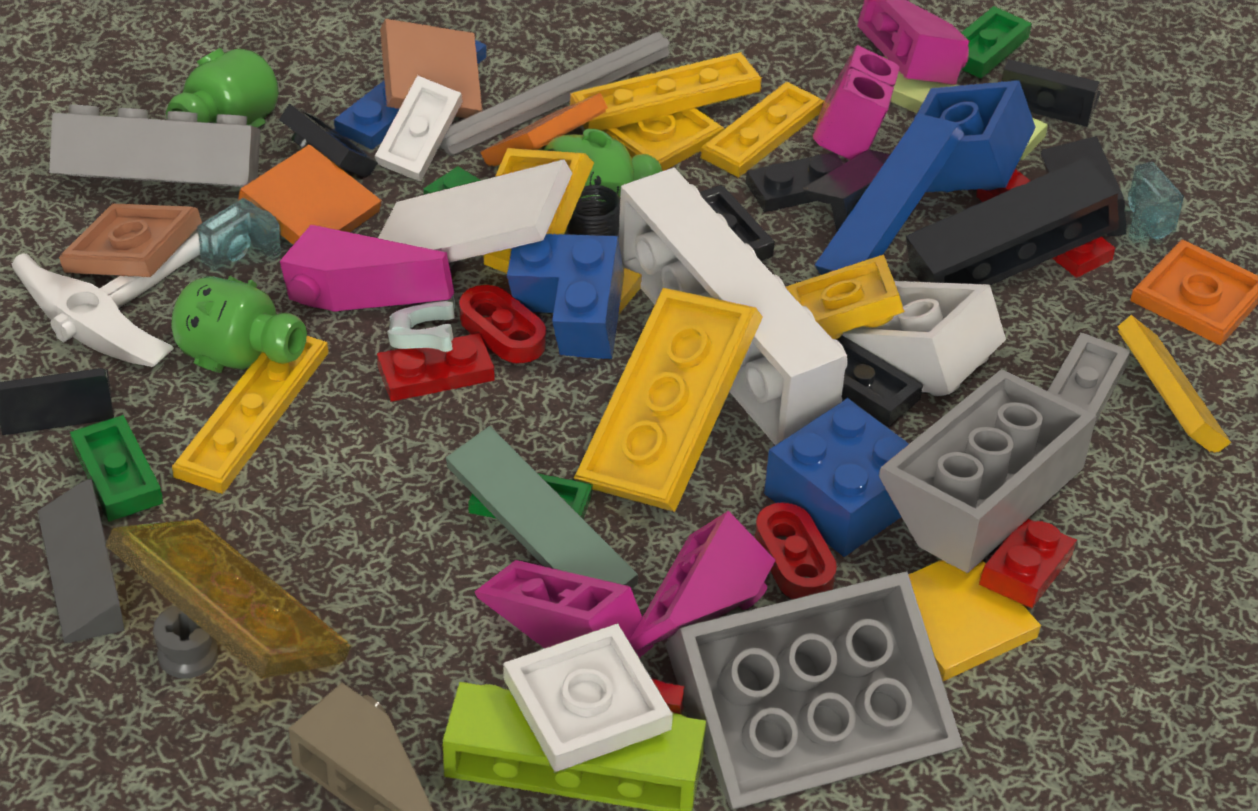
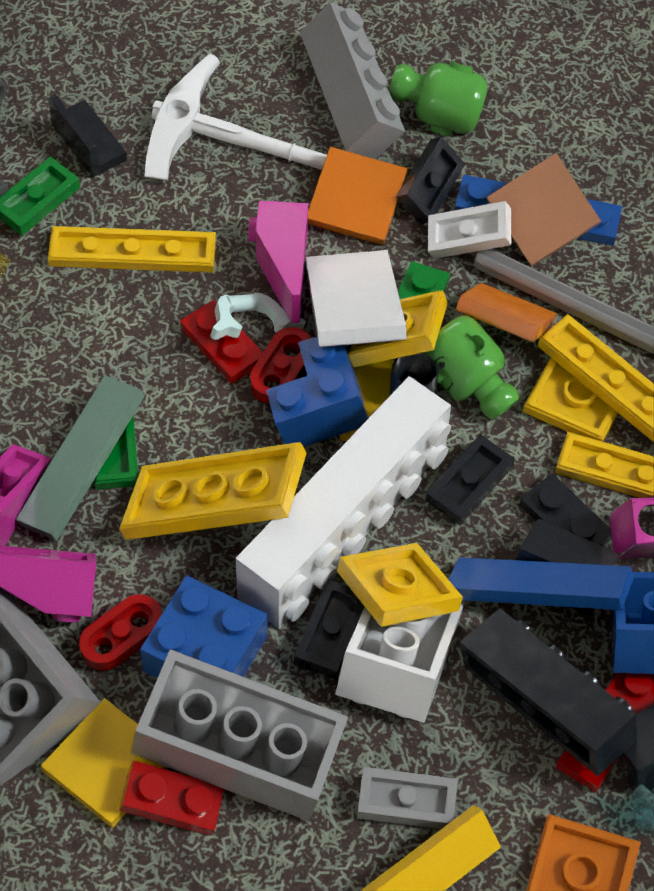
camera: 70 degrees right, 15 degrees up
nougat tile [59,204,202,277] -> none
bright green piece [171,276,307,373] -> none
clear light blue bracket [197,198,281,271] -> none

